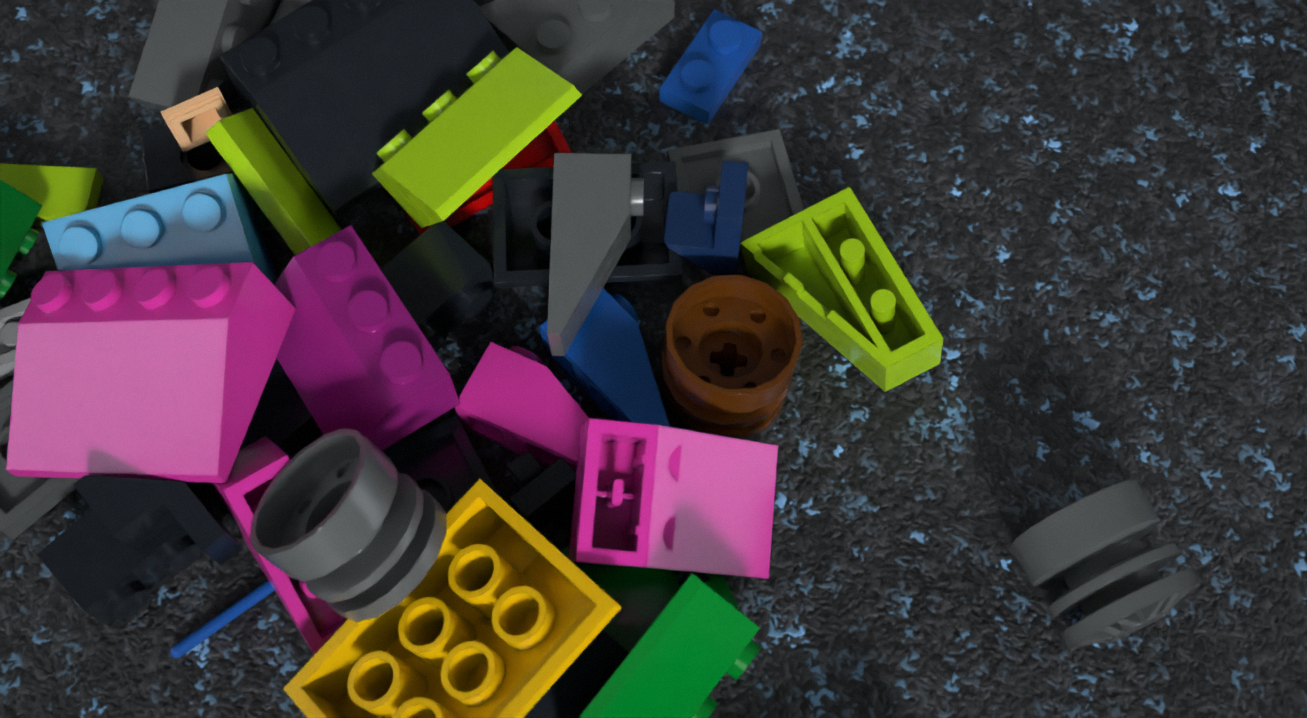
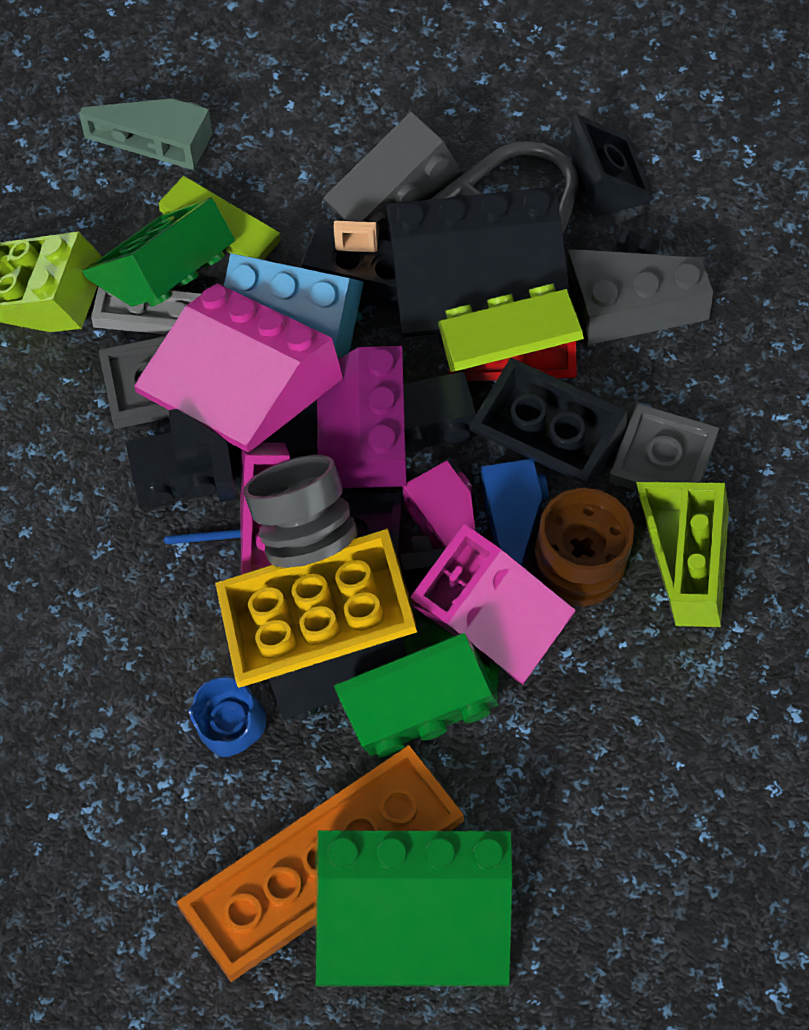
camera: 35 degrees right, 5 degrees down
lime tile [205,108,341,256] -> none
dark grey slope [547,153,644,356] -> none
blue plate [659,10,762,125] -> none
dark blue slope [664,161,748,276] -> none
dark grey wheel [1010,479,1200,650] -> none

